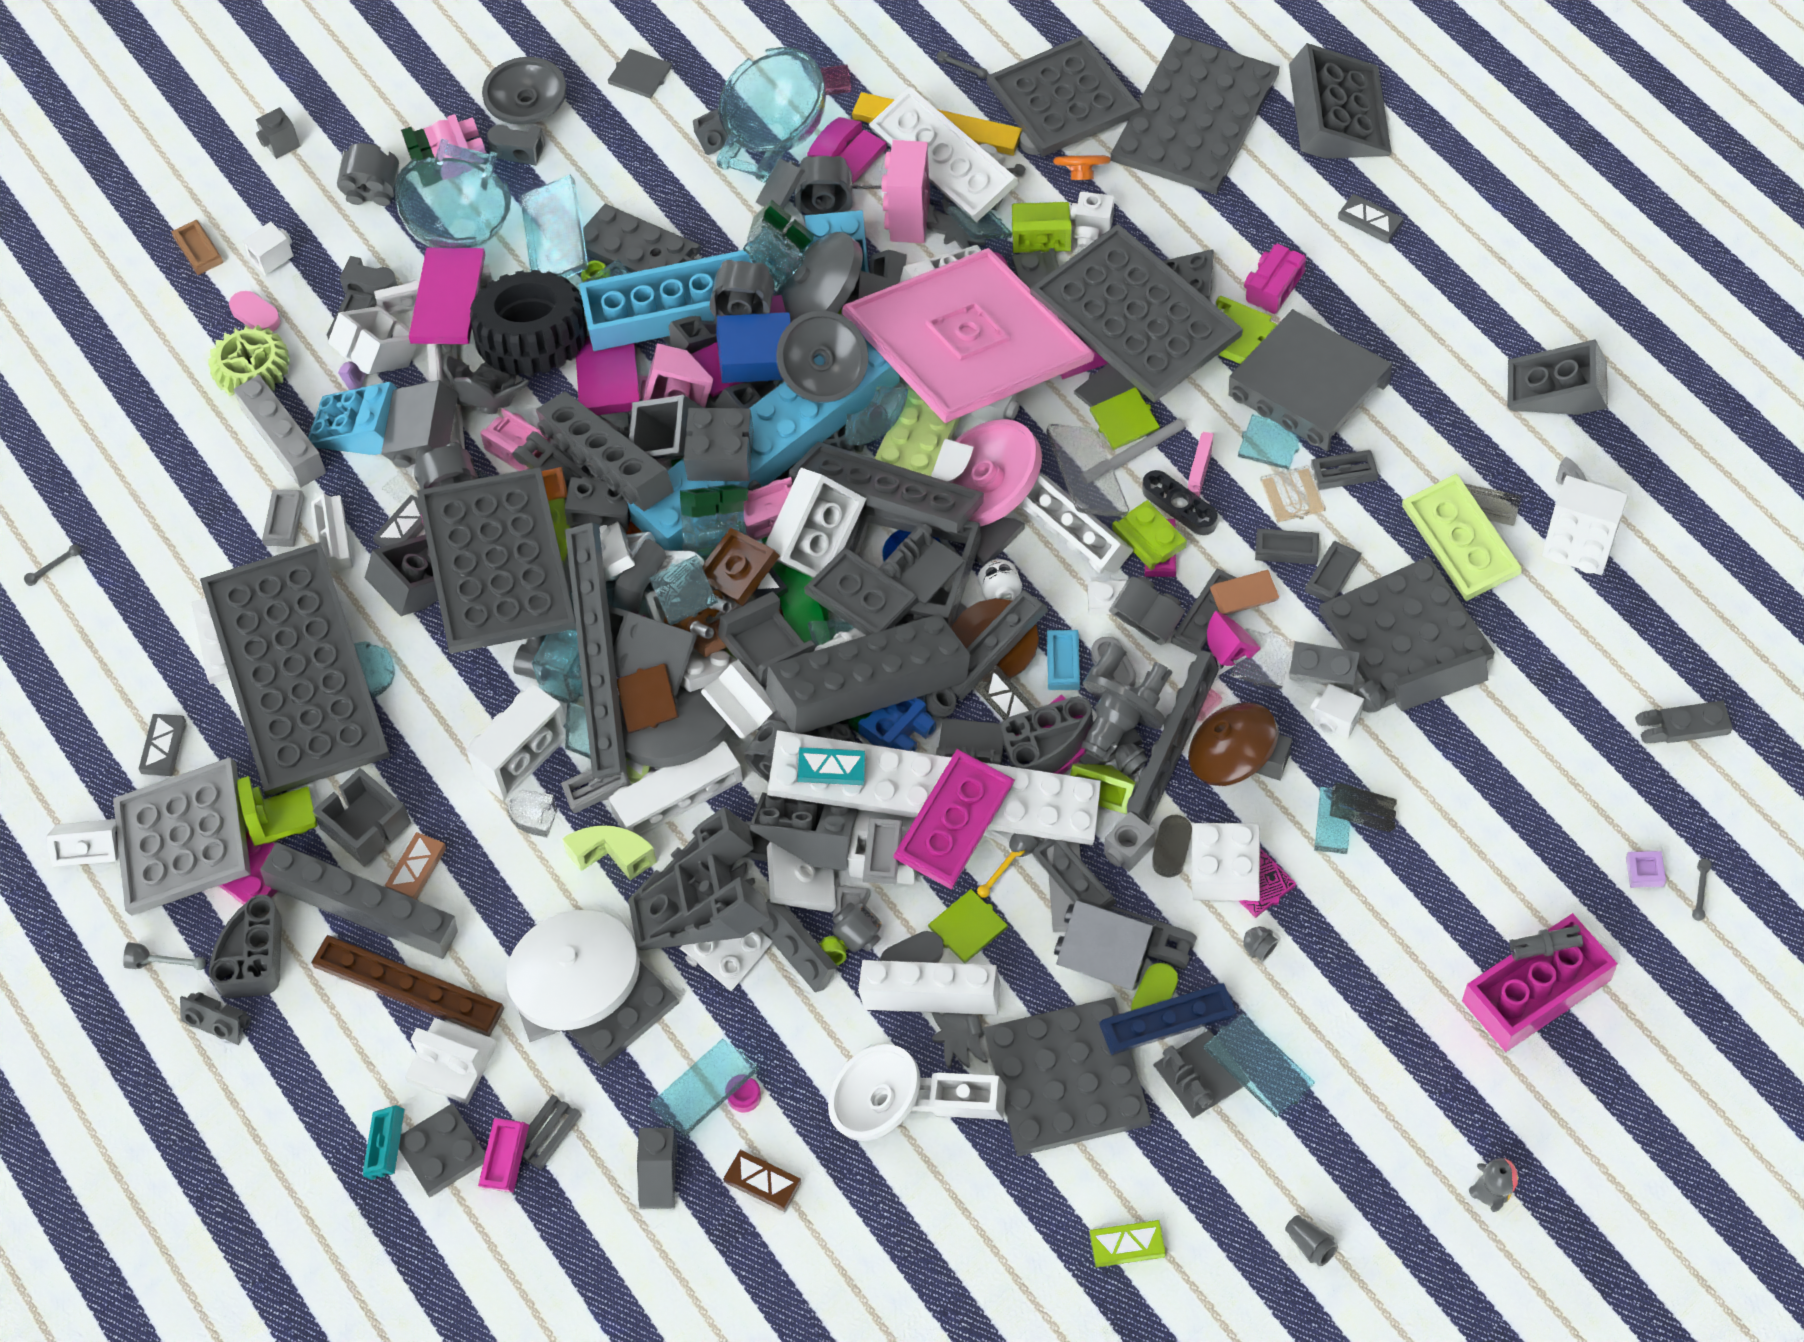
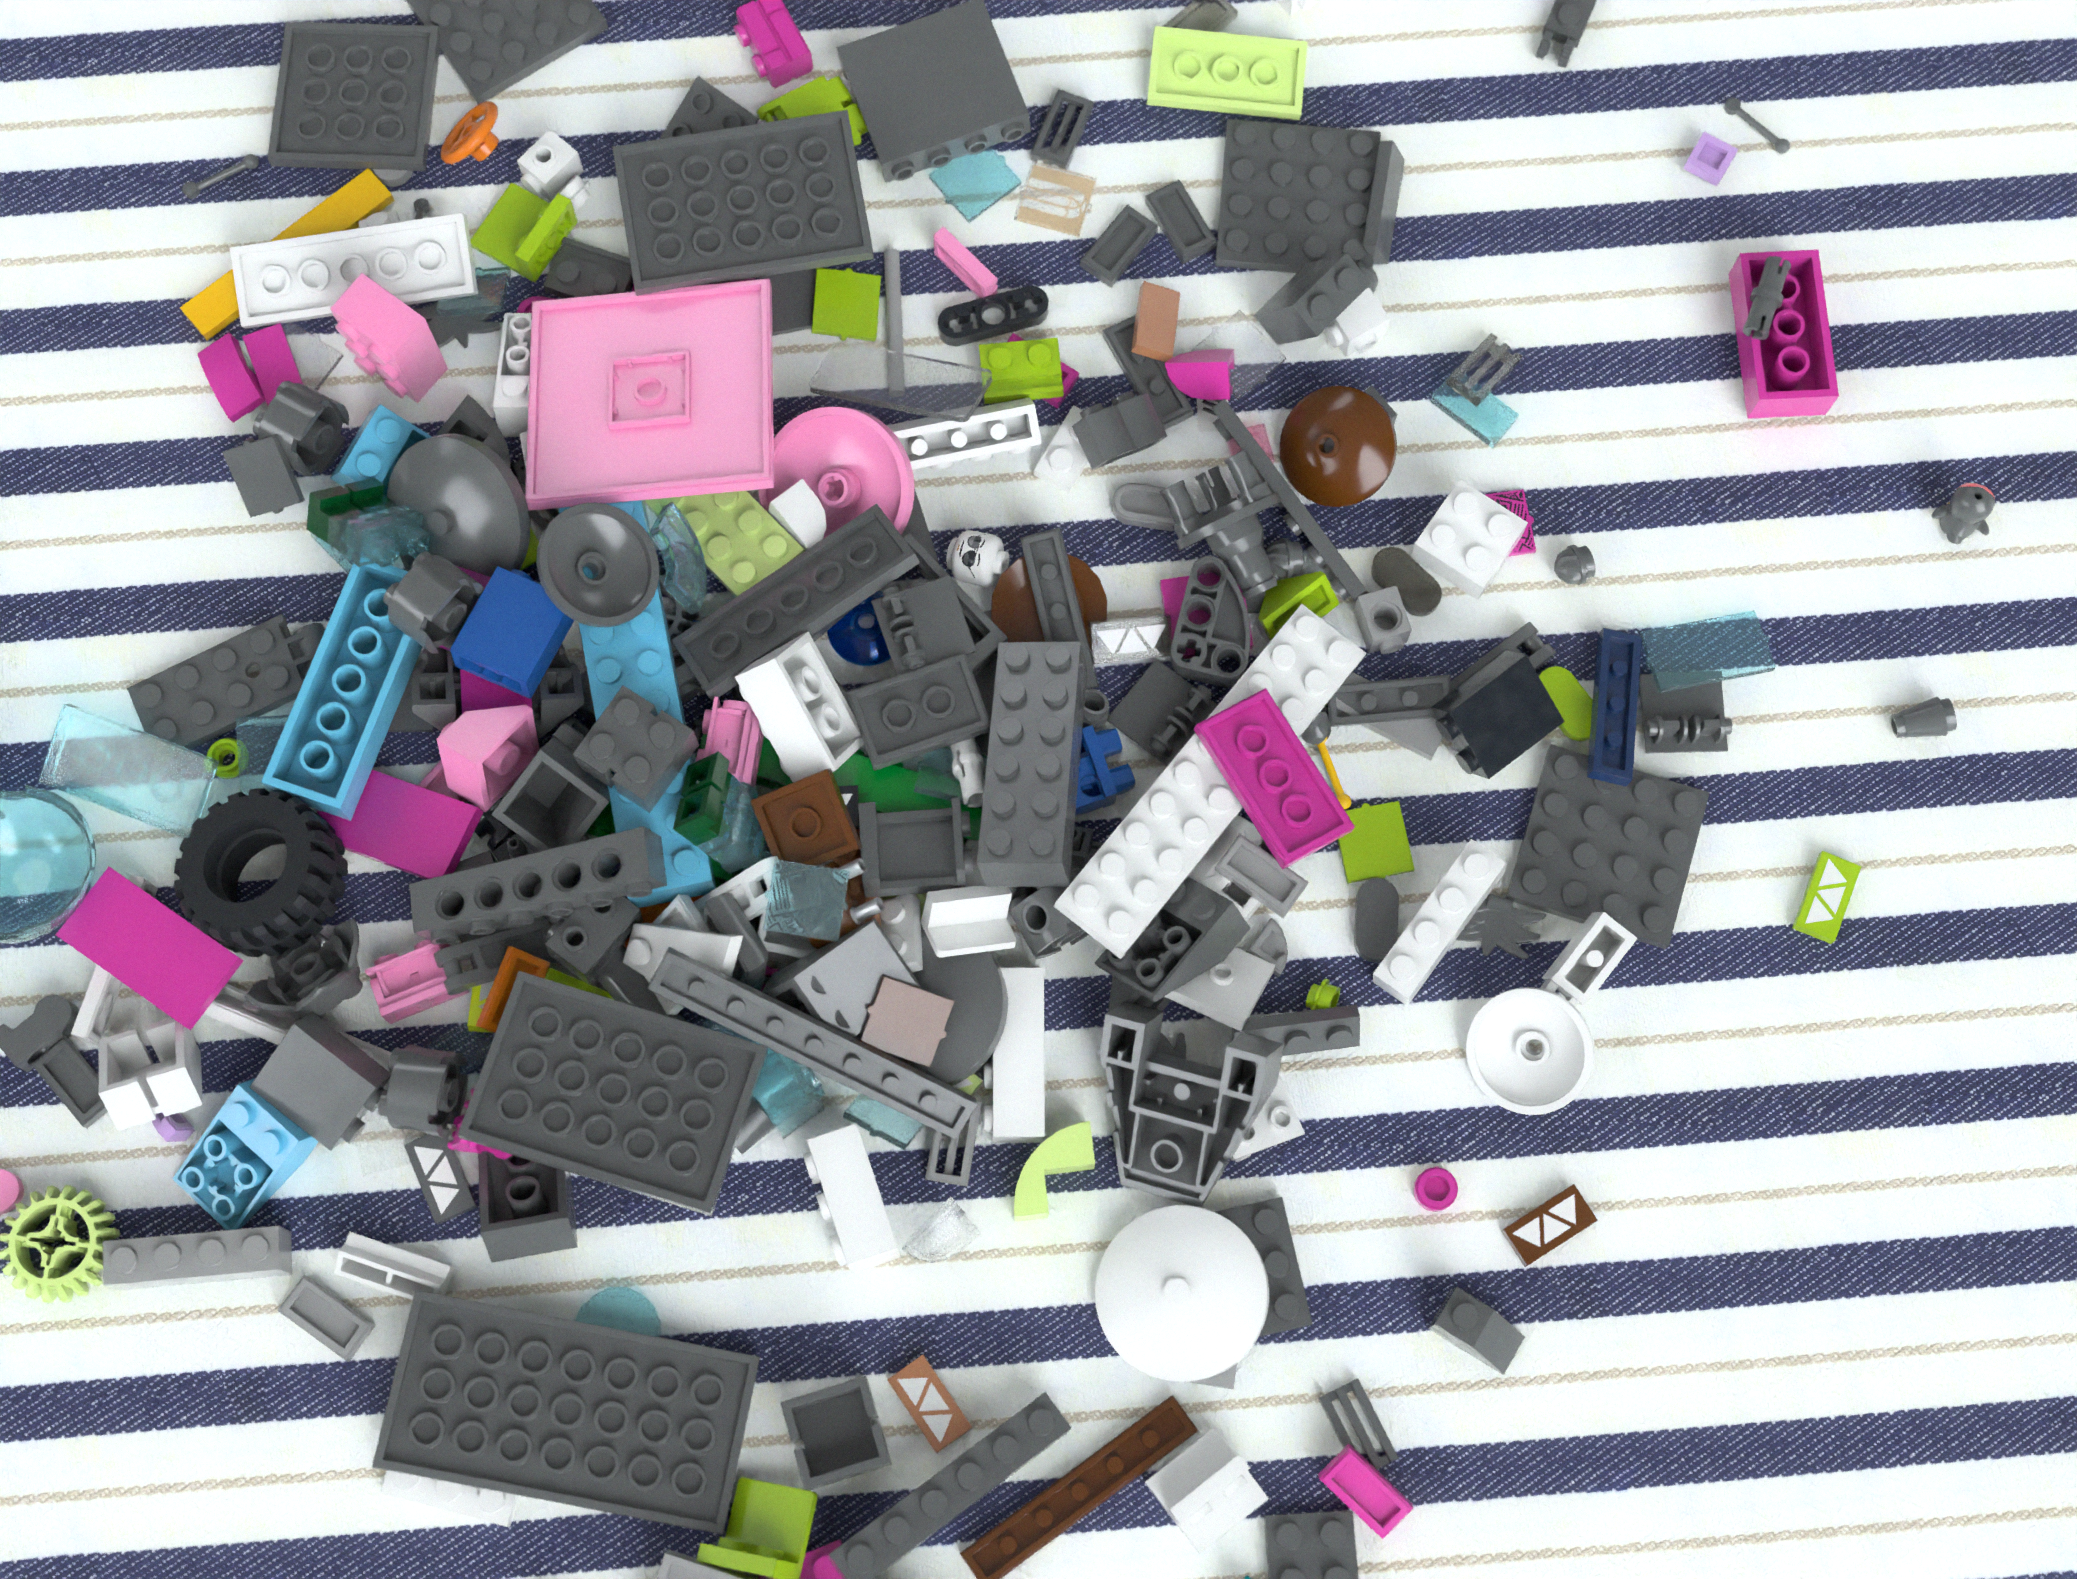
camera: 65 degrees left, 15 degrees up
clear light blue piece [649,1038,759,1137] -> none
dark grey bracket [693,108,731,155] -> none
clear light blue windscreen [716,47,826,183] -> none
teal tile [797,747,865,786] -> none
clear pink tile [820,65,851,95] -> none
dark grey head [832,902,882,952] -> none
medium azure tile [1047,630,1080,690] -> none

